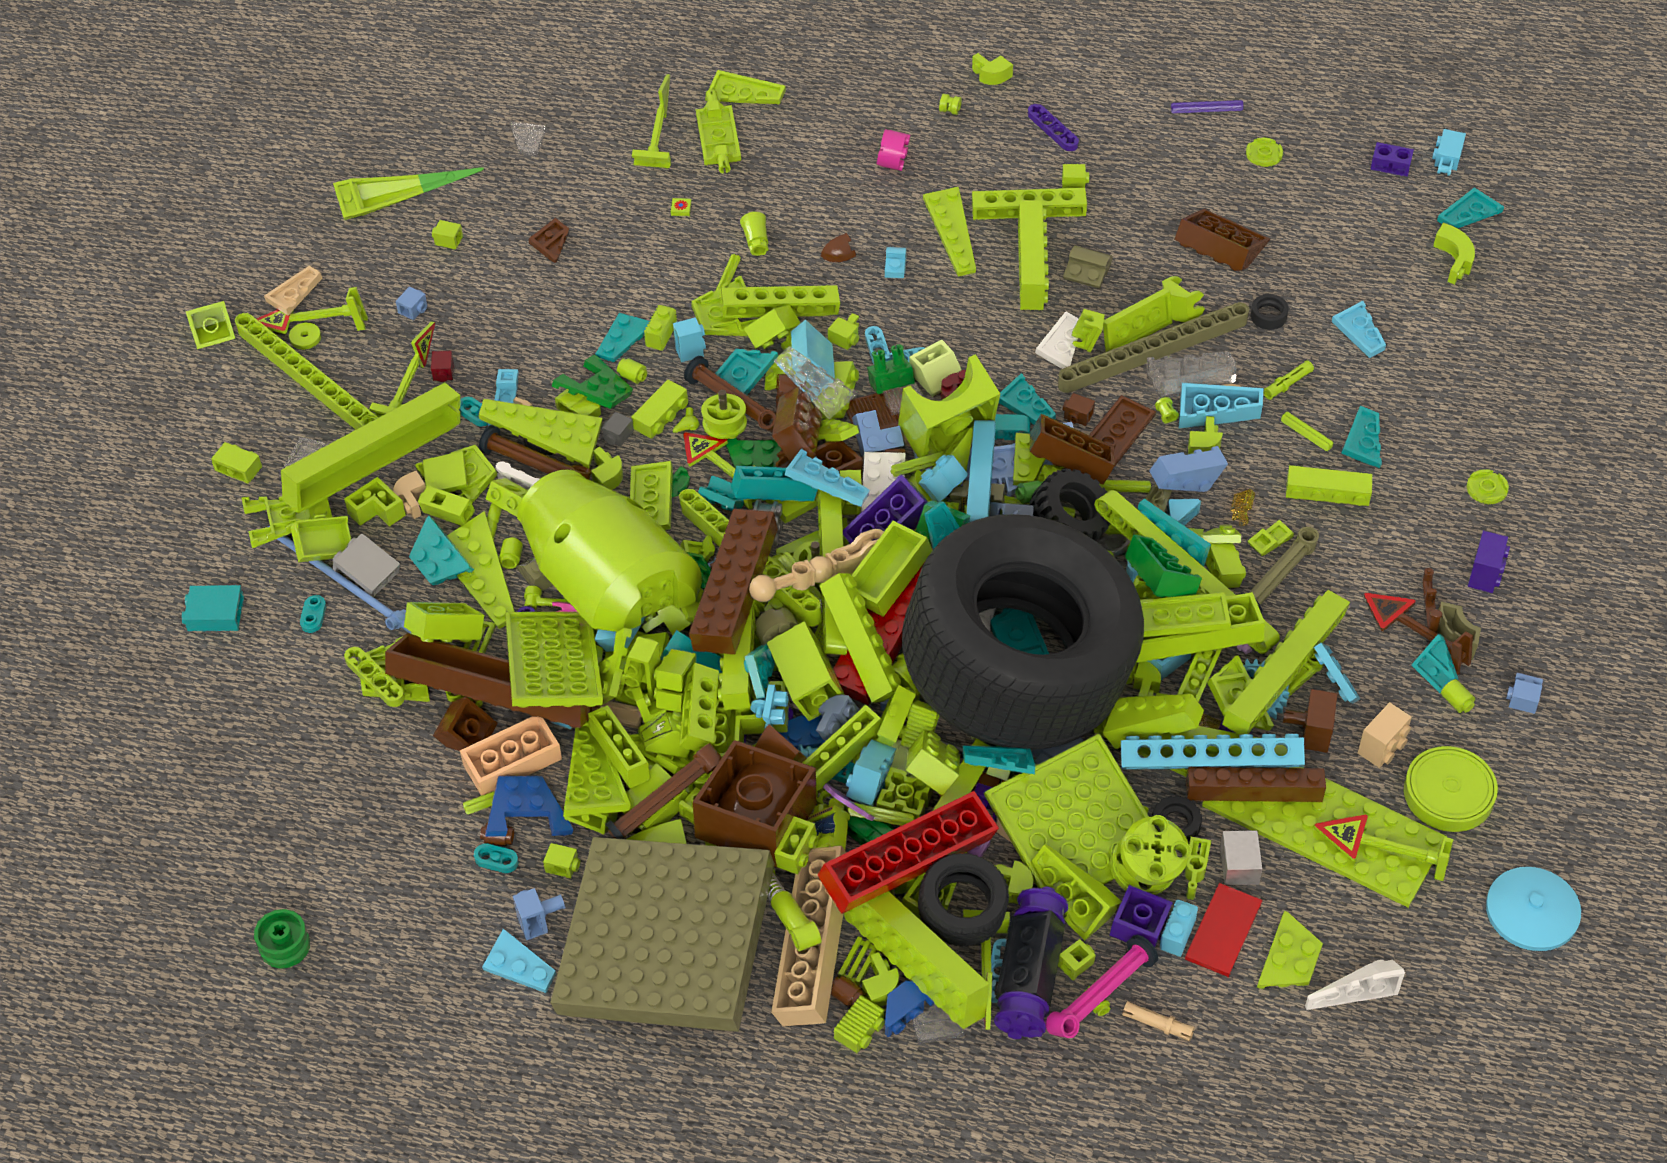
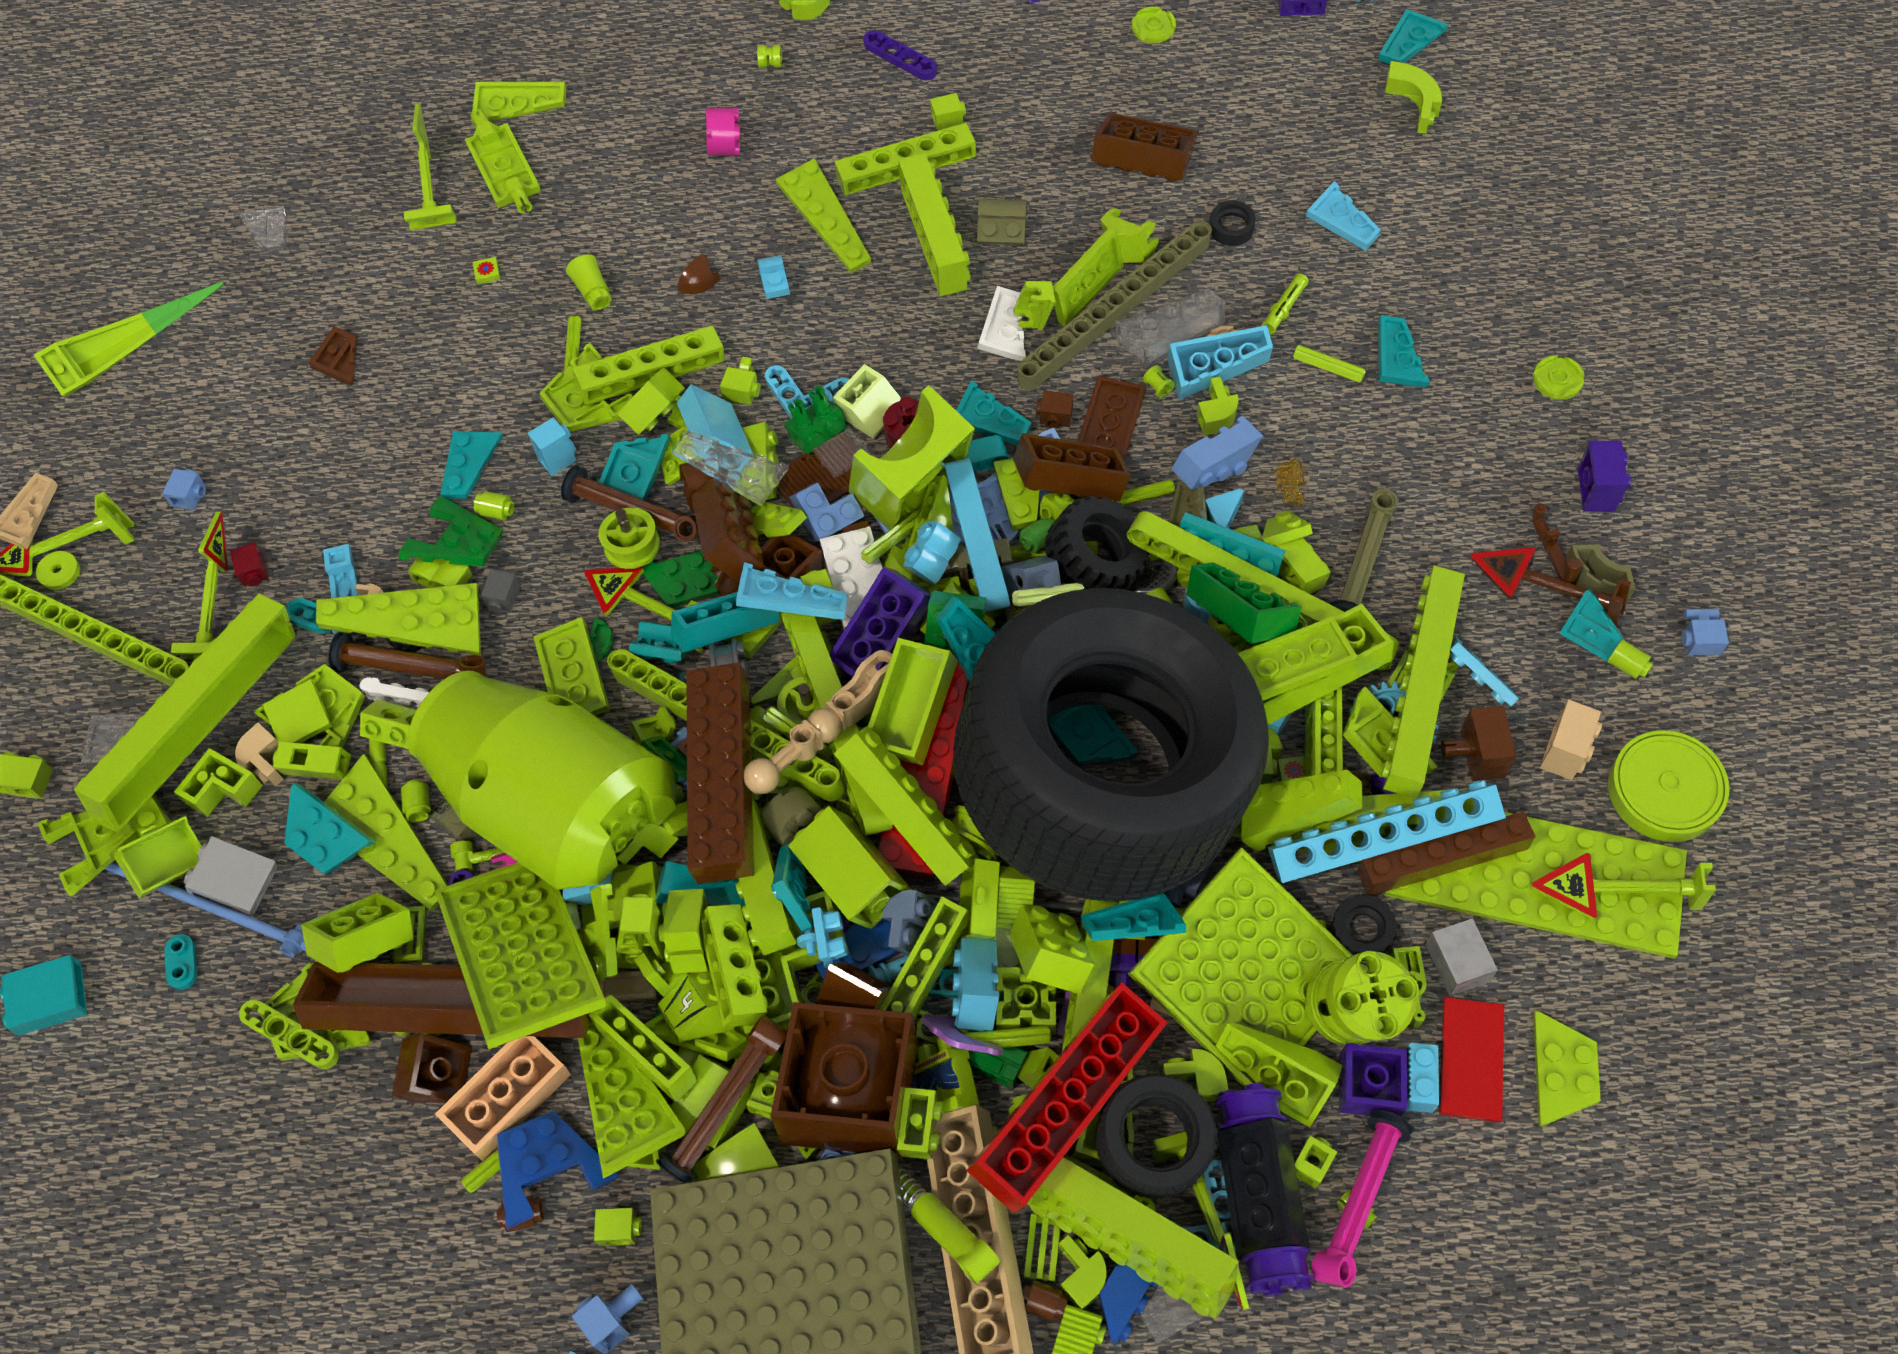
camera: 15 degrees left, 10 degrees up
lime brick [432,220,463,249] -> none
teal plate [474,844,519,873] -> none
lime brick [591,447,623,490] -> none
lime brick [631,380,688,439] -> none
lime brick [644,305,677,351] -> none
lime animal [673,407,700,433] -> none
tan pin [1122,1001,1195,1042] -> none
lime slope [1247,520,1294,556] -> none
lime brick [1286,465,1372,506] -> none
white wedge [1305,960,1405,1010] -> none
medium azure dish [1486,867,1581,951] -> none

